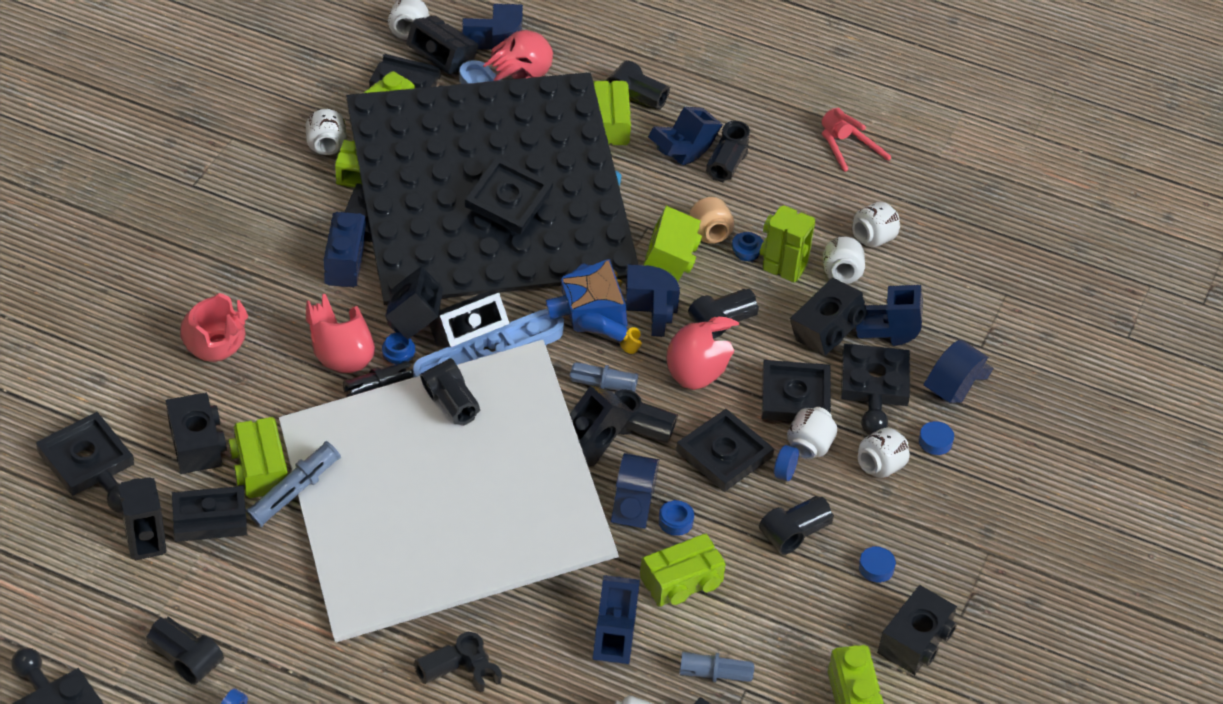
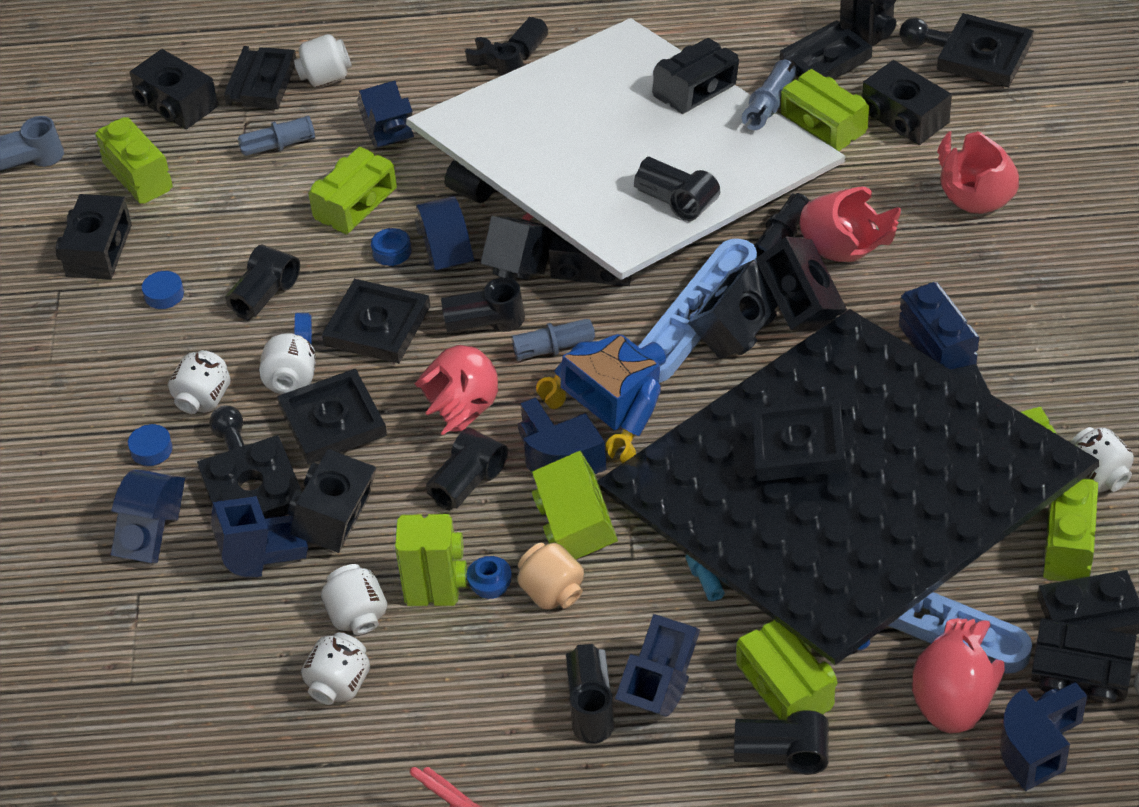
camera: 160 degrees right, 0 degrees up
none -> black brick [652,38,739,114]

